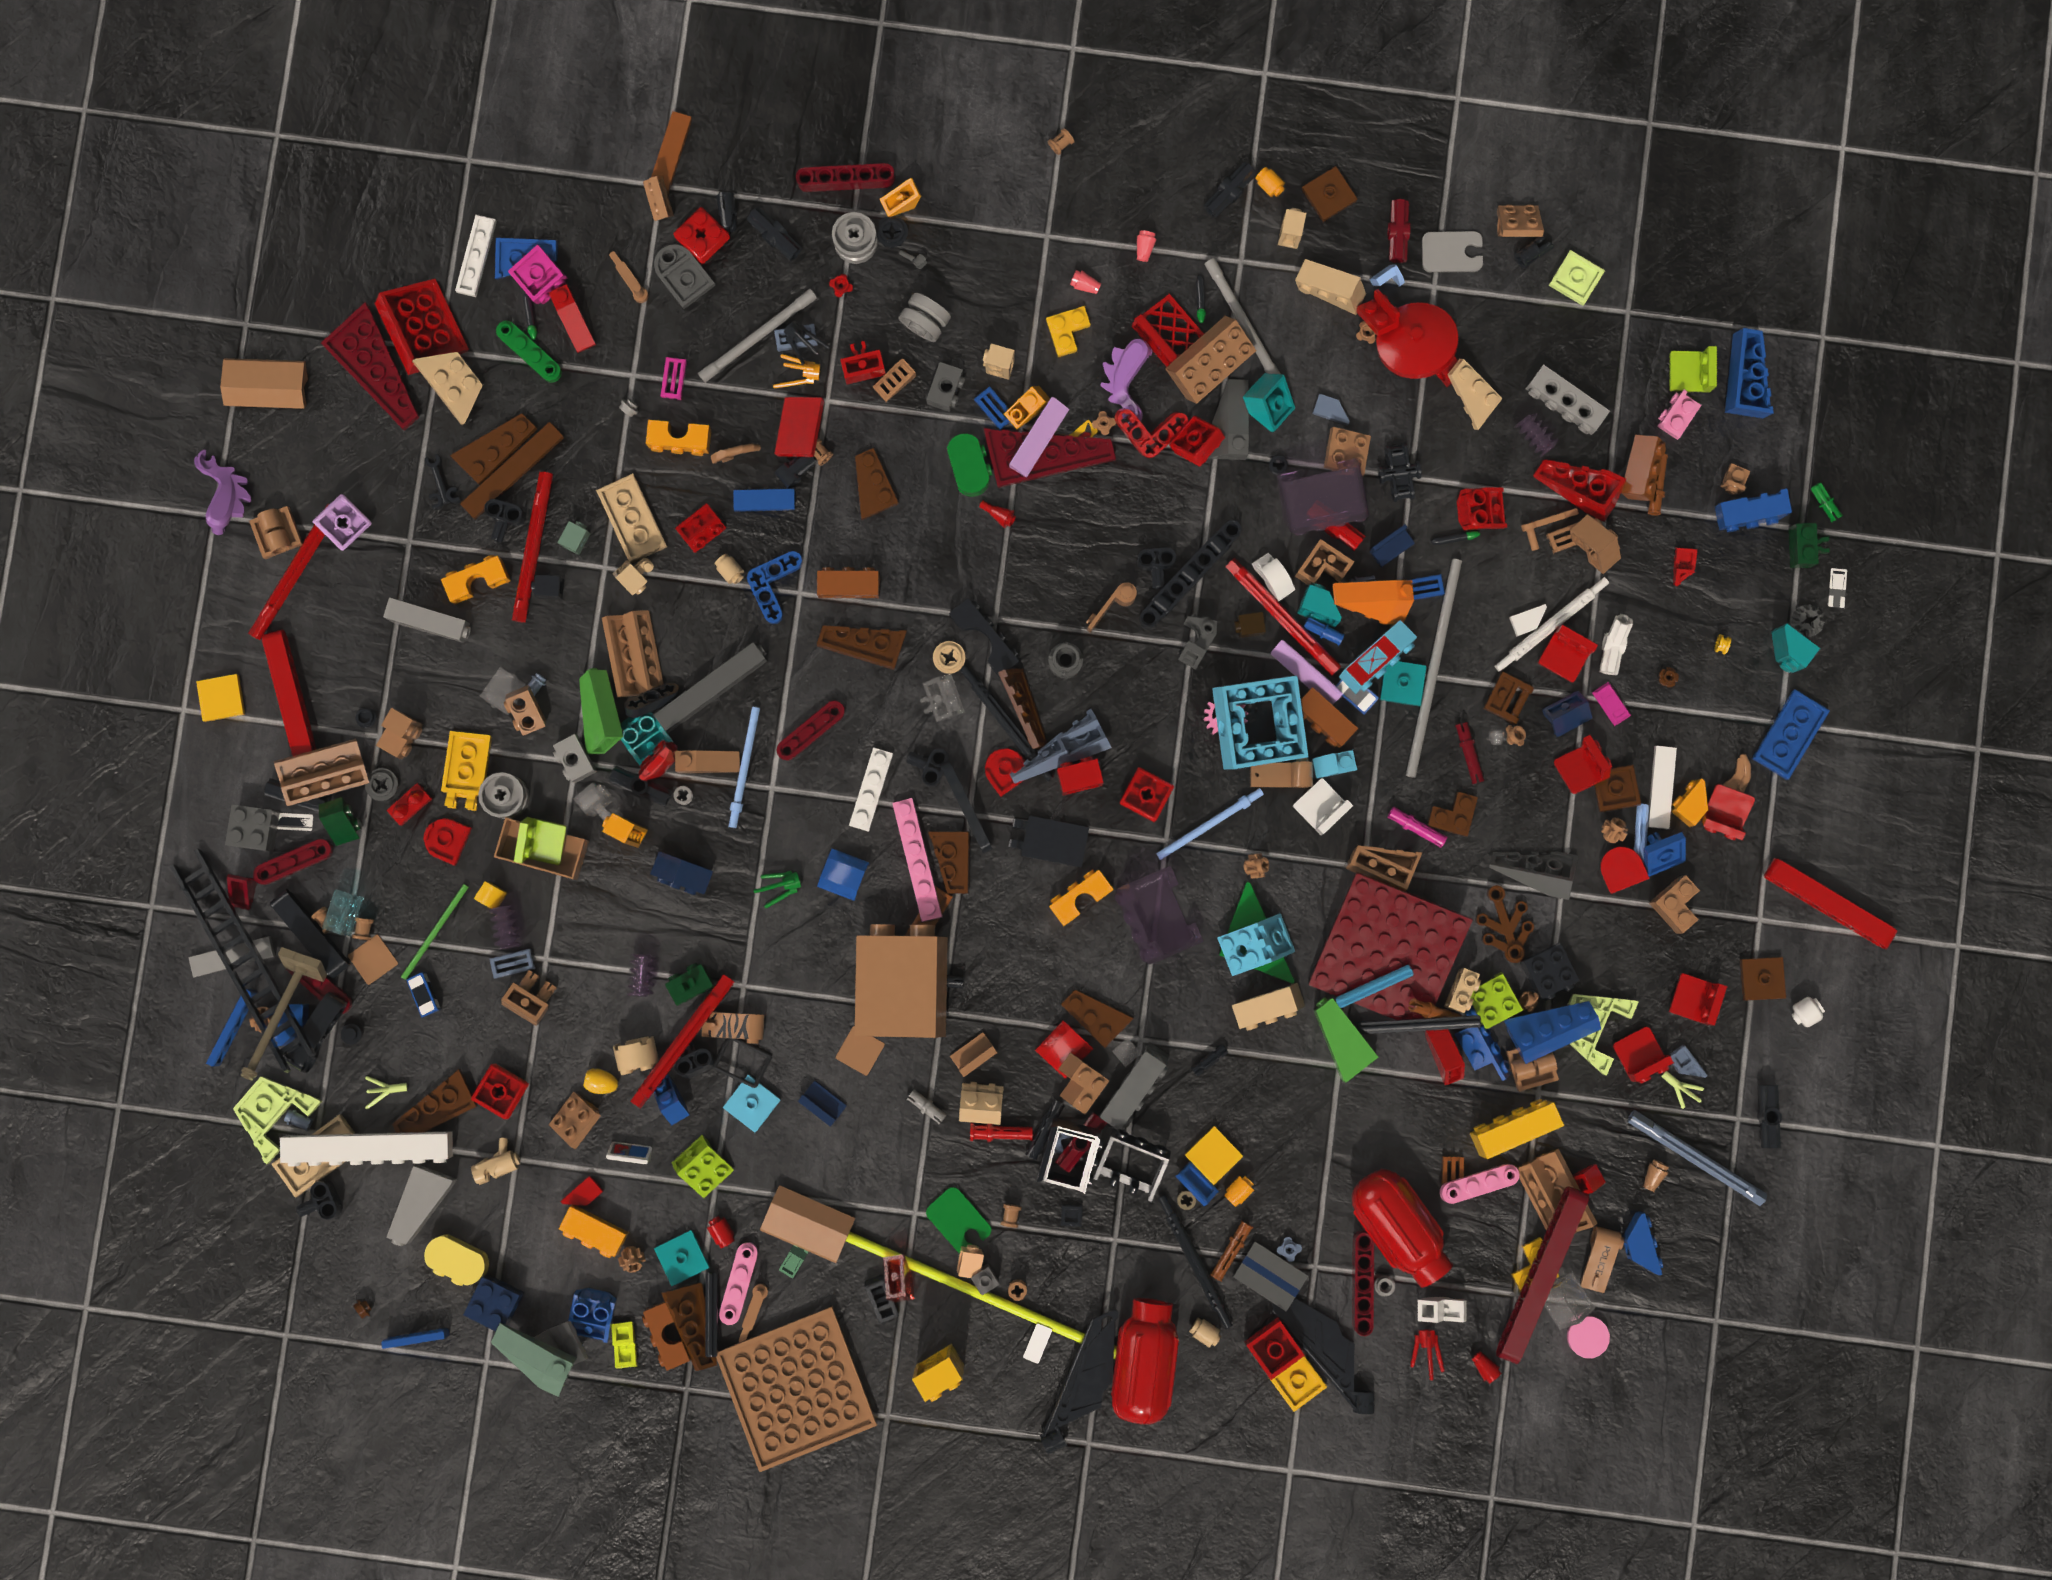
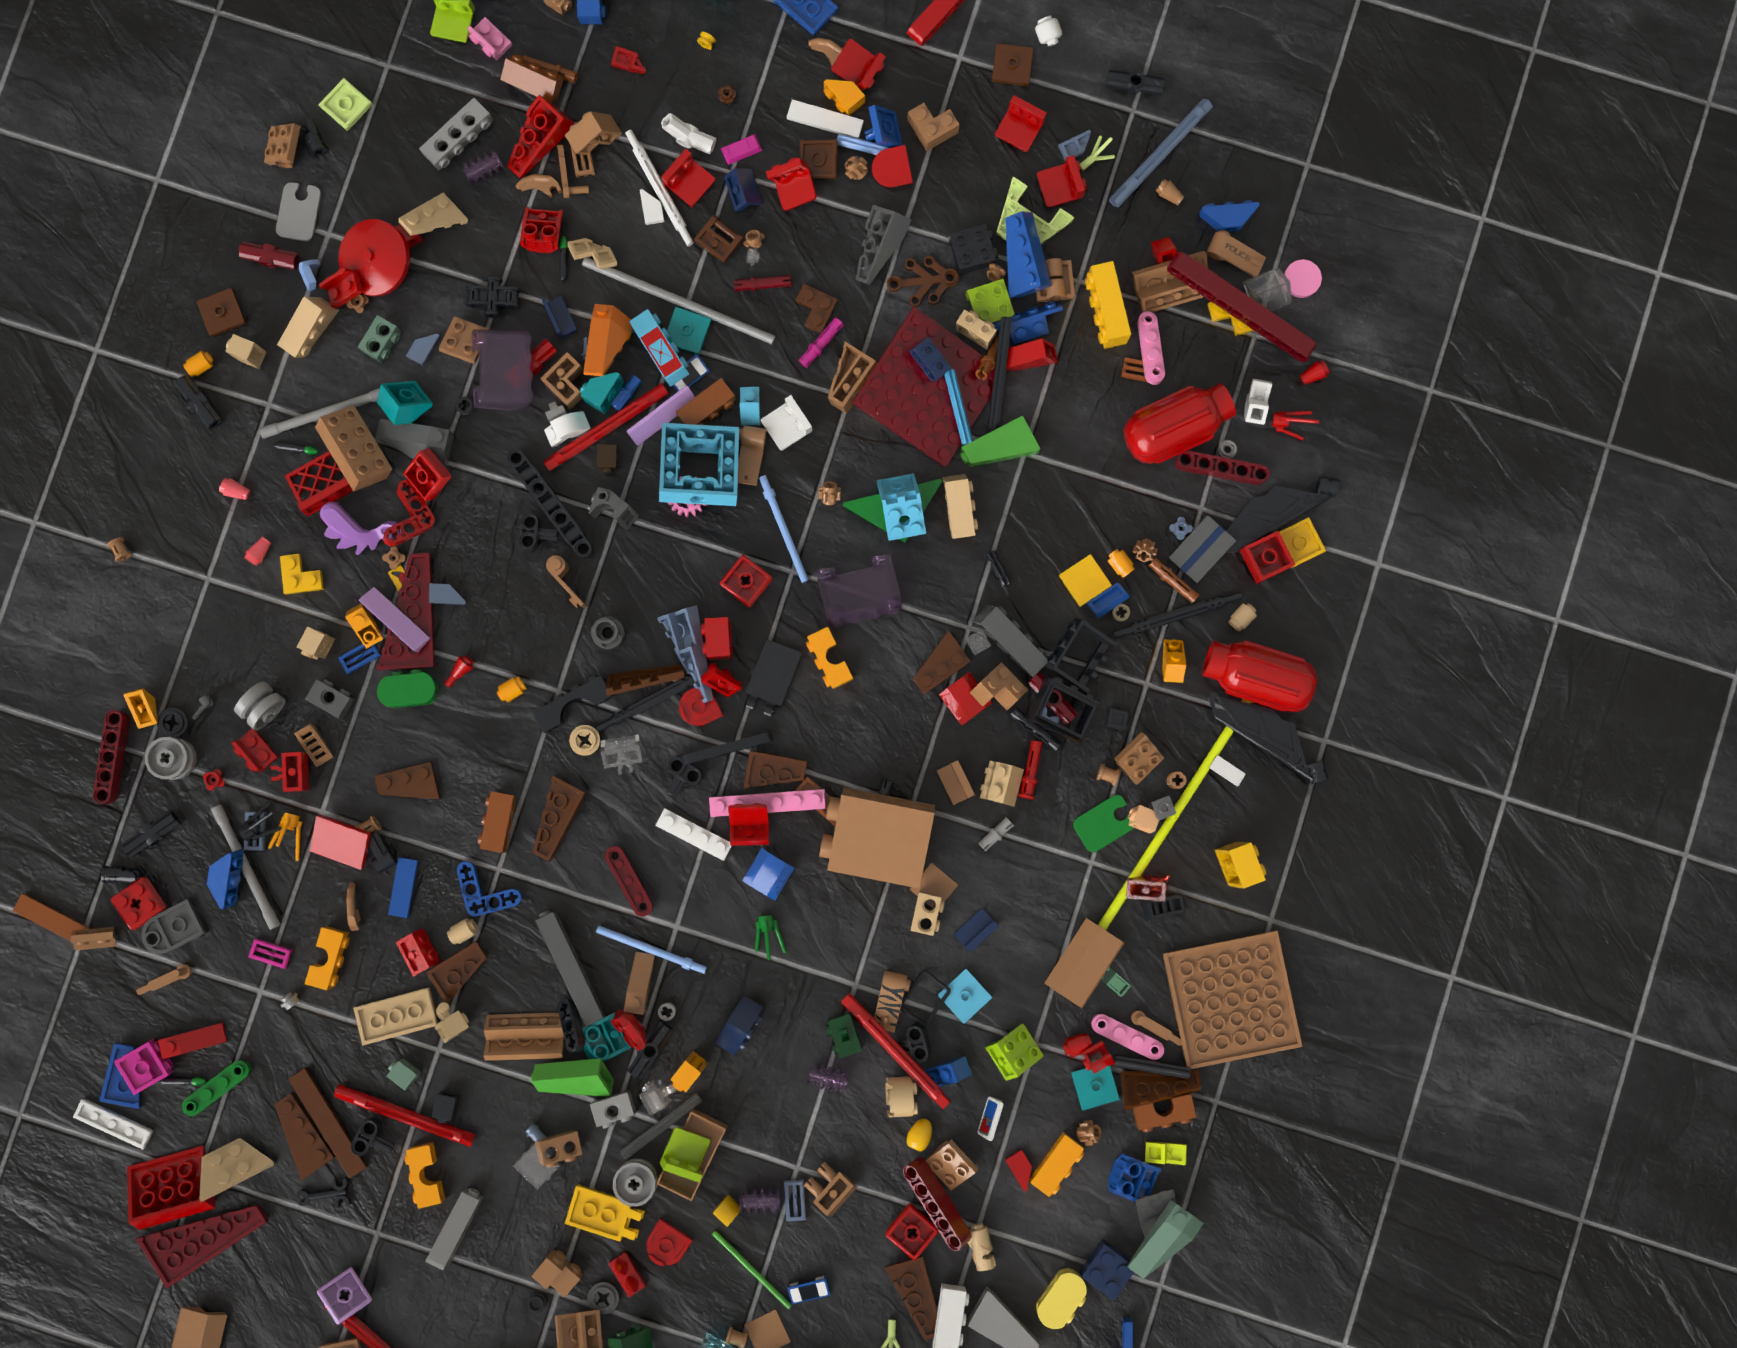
camera: 75 degrees left, 0 degrees up
blue tile [1410,574,1445,600] -> none
none -> blue slope [207,850,244,909]
none -> red bracket [232,729,279,772]
none -> sand green brick [358,315,401,363]
none -> reddish brown wing [426,940,487,1003]
none -> sand blue tile [429,583,466,605]
none -> light orange brick [497,676,527,703]
none -> medium nougat piece [516,174,562,198]
none -> light grey tile [545,401,568,424]
none -> tan tile [568,238,617,270]
none -> dark grey axle [620,1093,702,1160]
none -> red tile [701,663,742,697]
none -> red bracket [728,803,769,846]
none -> dark red beam [903,1157,972,1251]
none -> dark blue brick [909,337,952,382]
none -> tan brick [910,891,944,936]
none -> red window [1082,1041,1115,1074]
none -> medium nougat plate [1114,732,1164,785]
none -> medium nougat gear [1133,538,1158,563]
none -> light orange slope [1162,639,1186,683]

